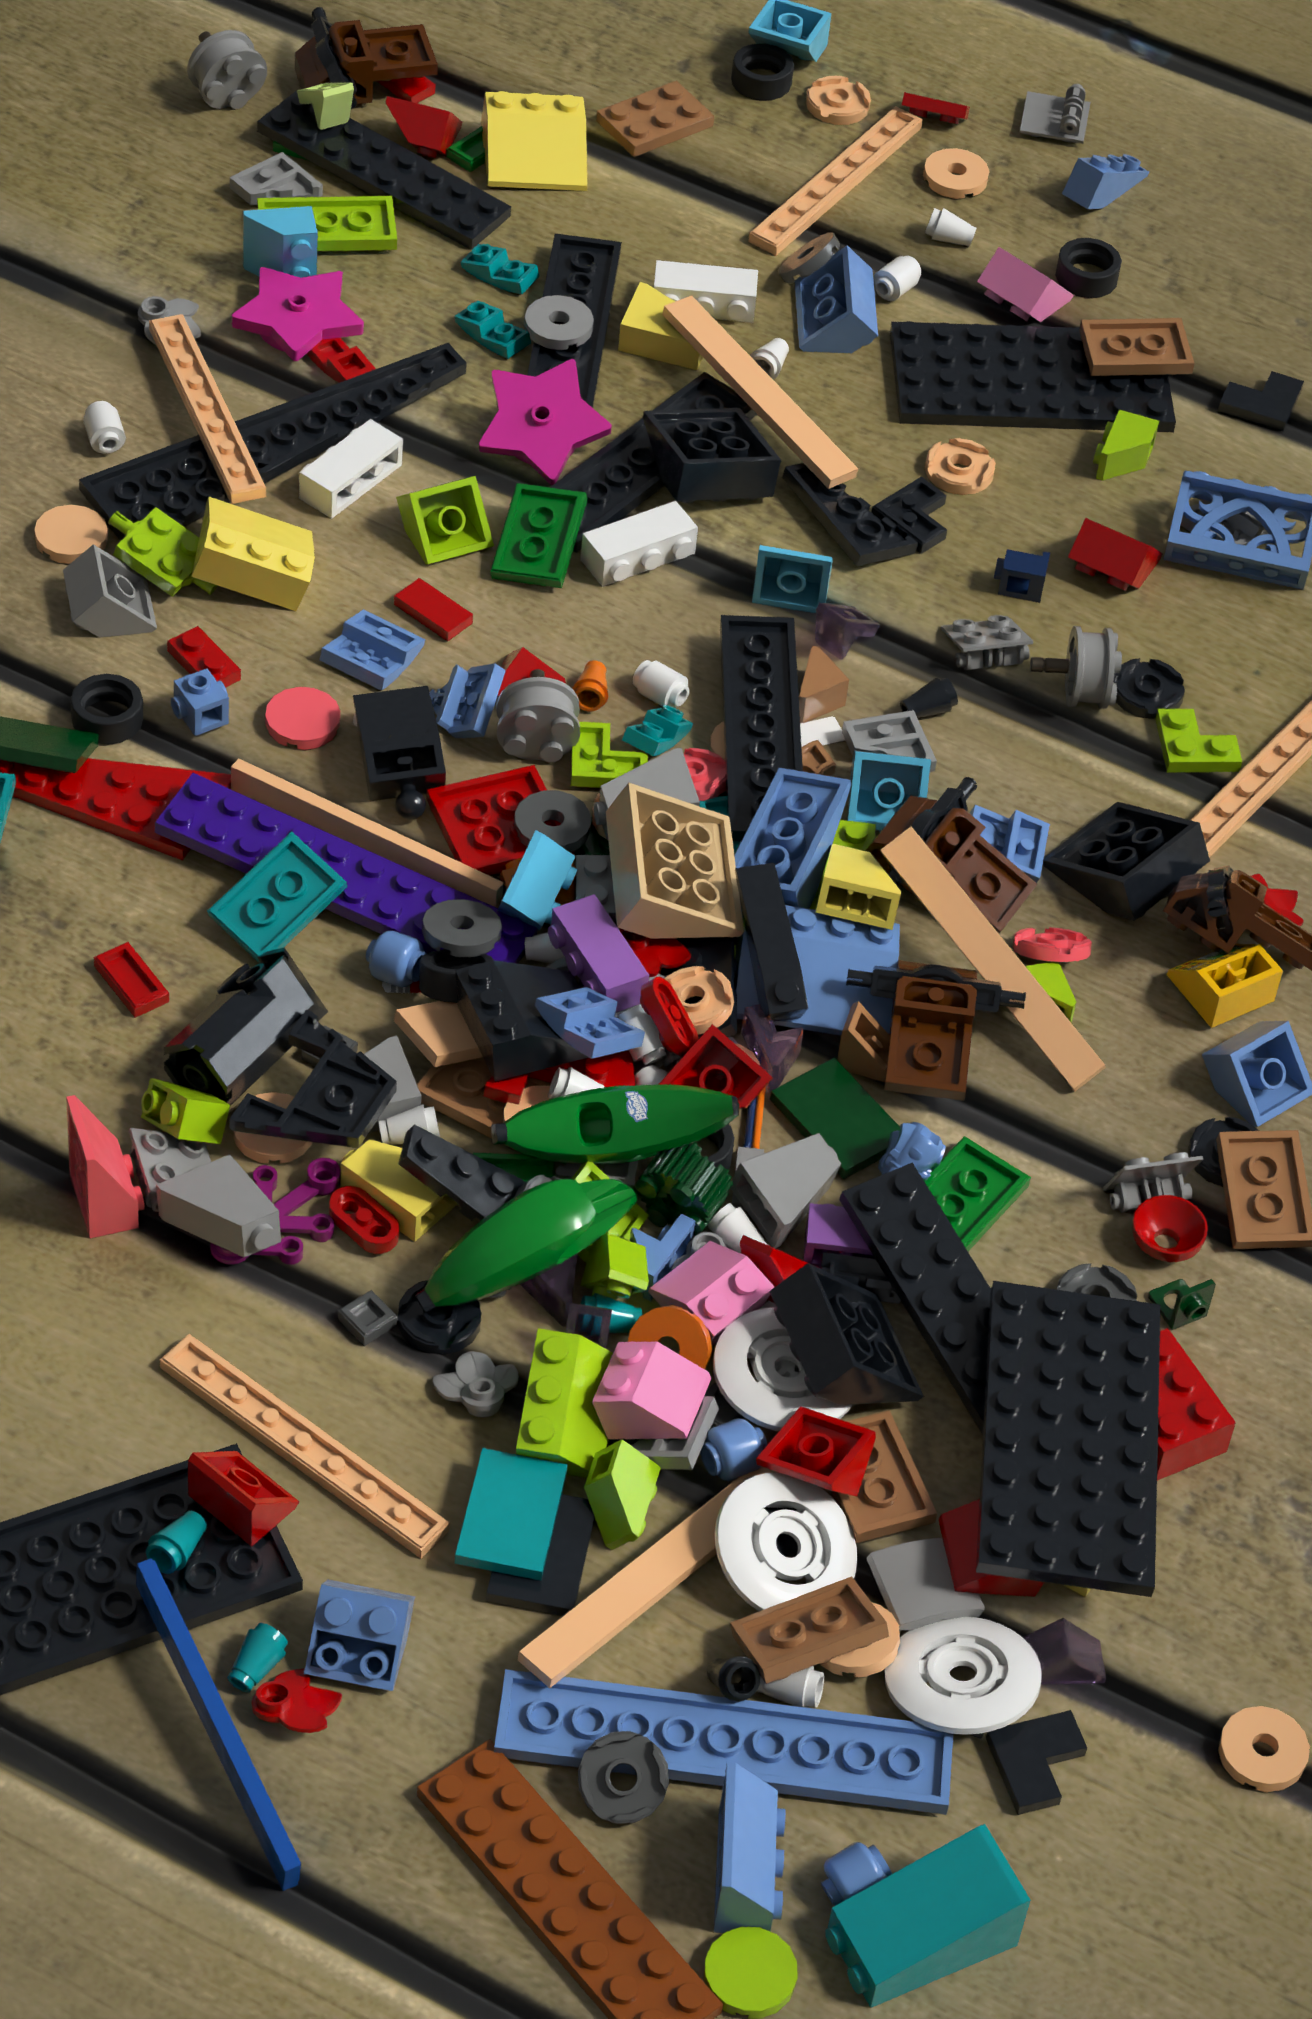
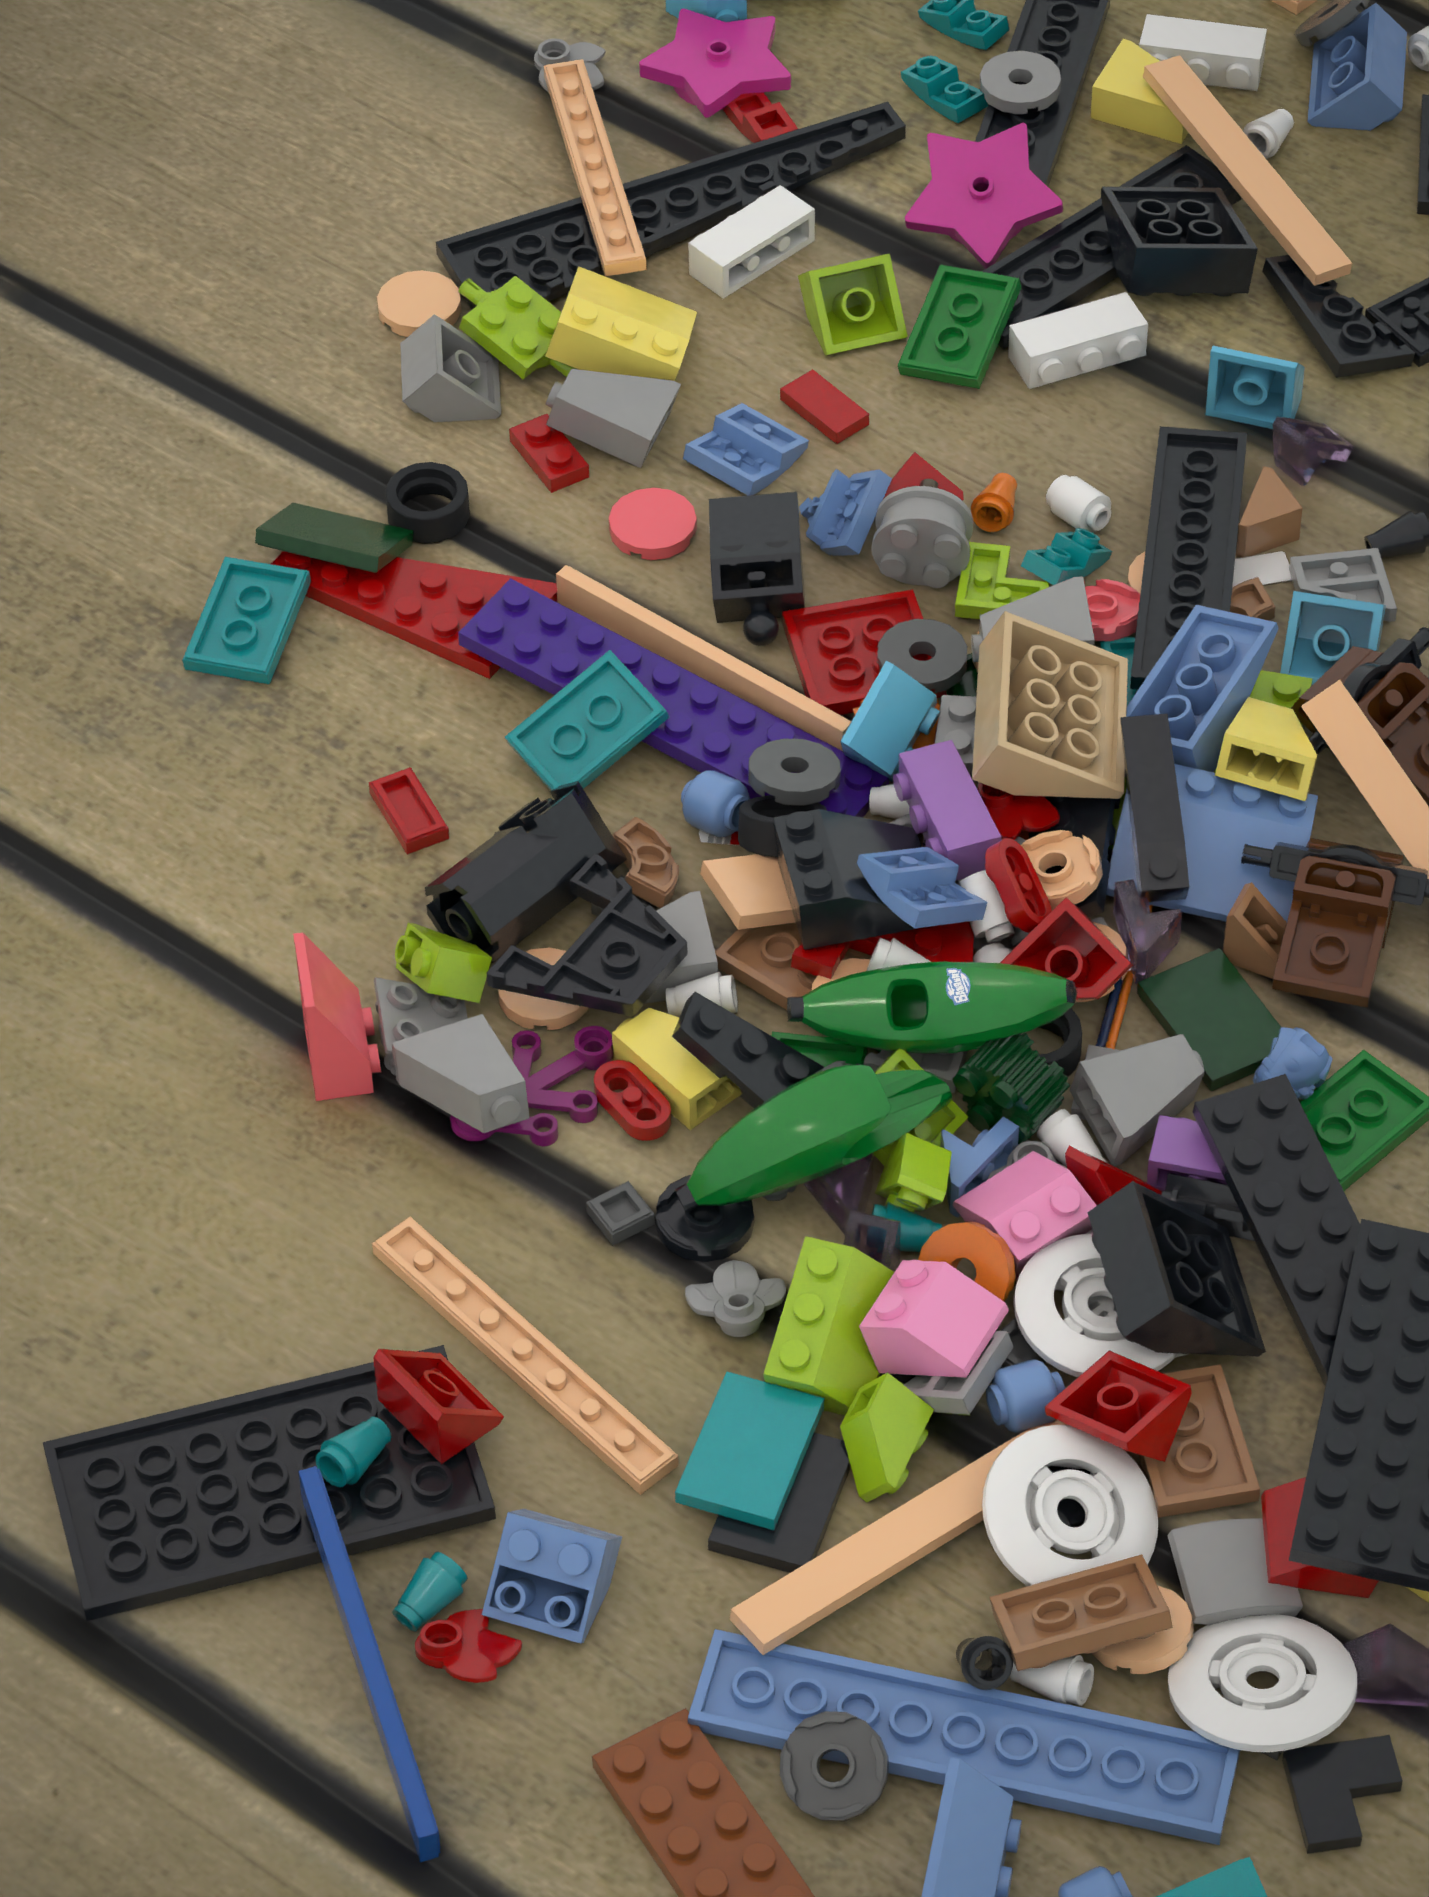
camera: 15 degrees right, 0 degrees up
white brick [83,401,126,454] -> none
medium blue brick [171,668,229,736] -> none
none -> light grey slope [545,369,681,468]
none -> medium nougat tile [612,817,679,908]

